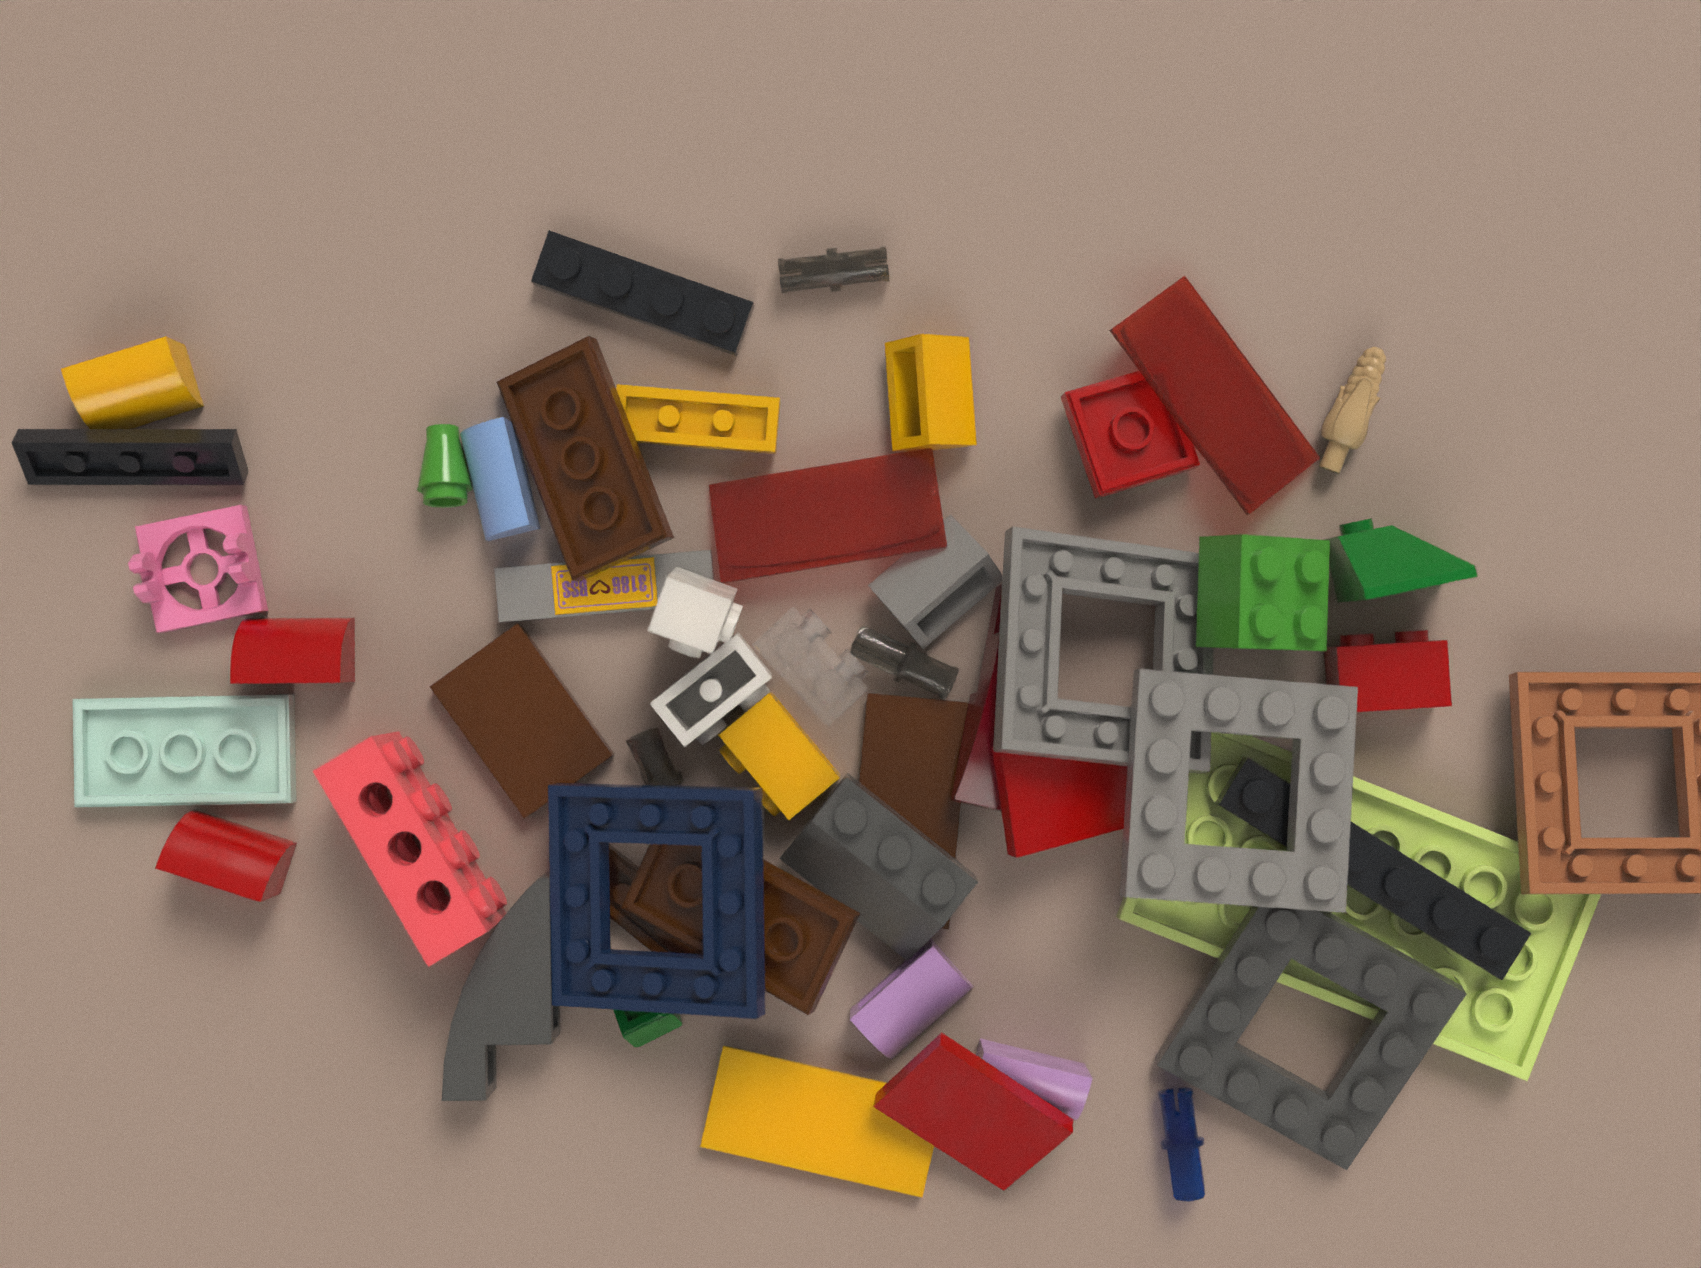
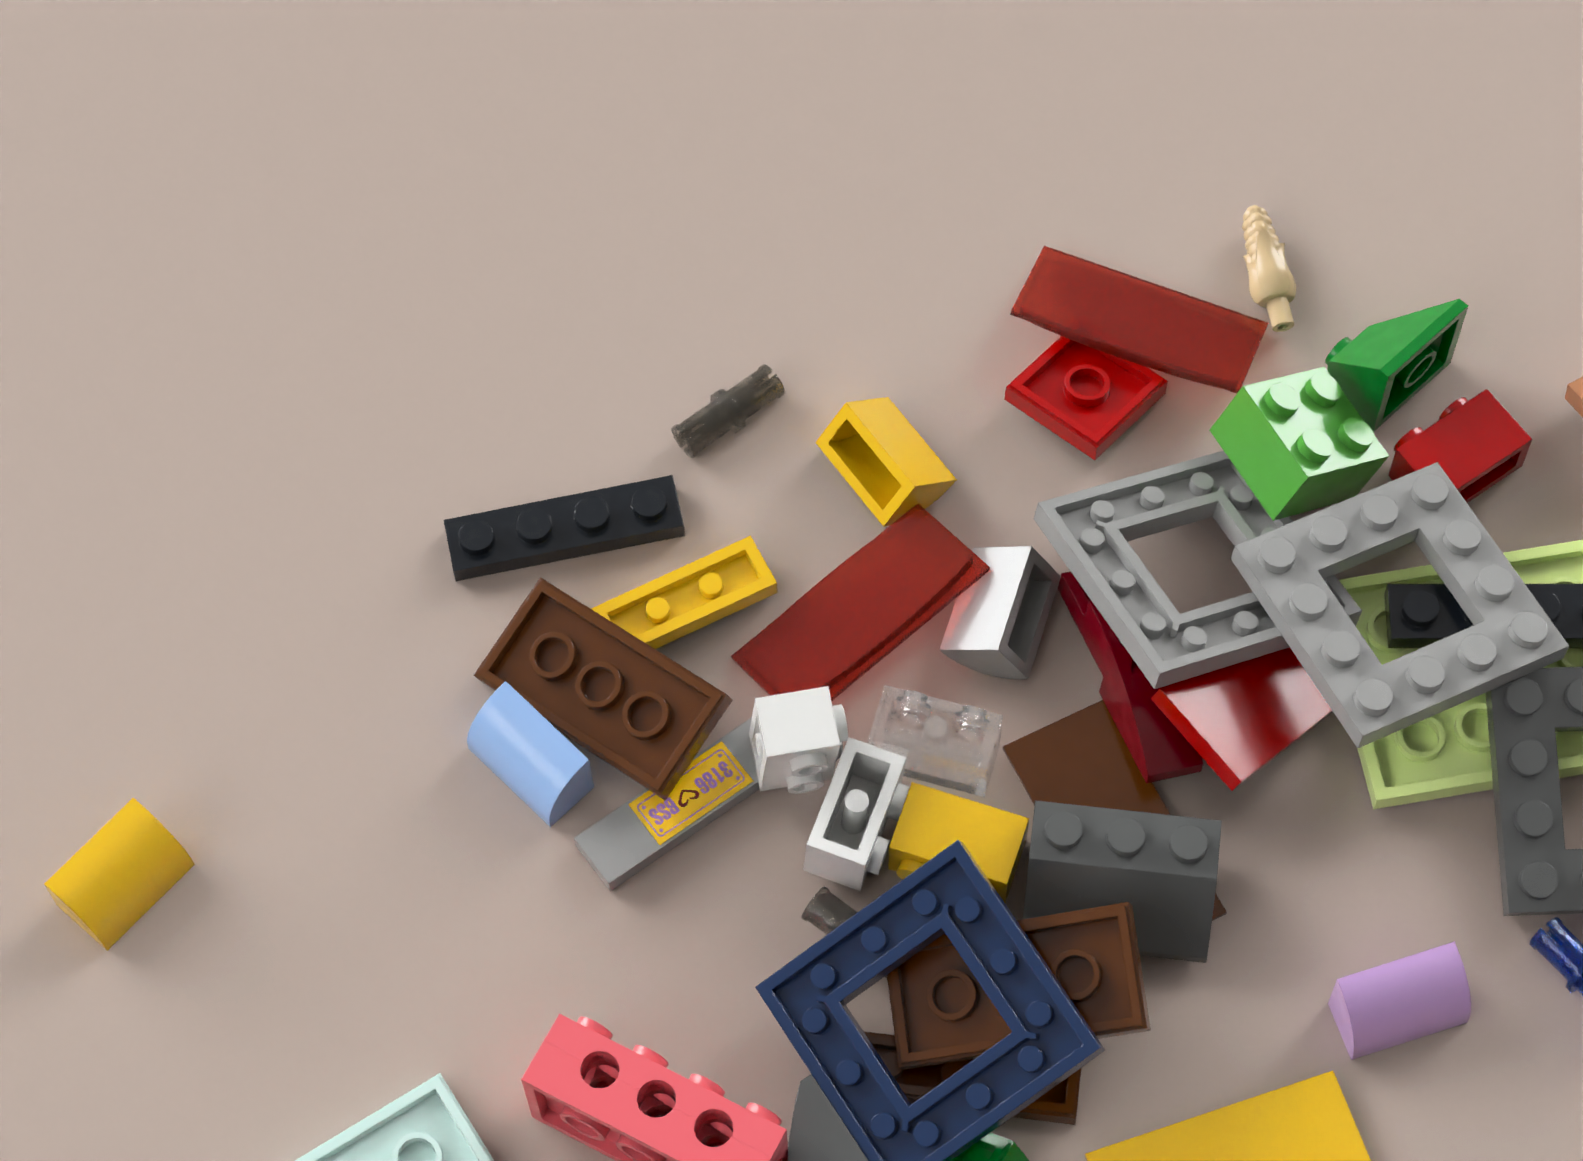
camera: 30 degrees left, 25 degrees down
black plate [11,429,249,485] -> none
bright pink piece [128,505,268,633] -> none
red brick [230,618,355,684] -> none
bright green cone [417,424,473,508] -> none
reddish brown tile [430,623,615,819] -> none
clear smoke axle [850,627,959,700] -> none
lavender brick [850,938,974,1059] -> none
red tile [873,1032,1074,1191] -> none

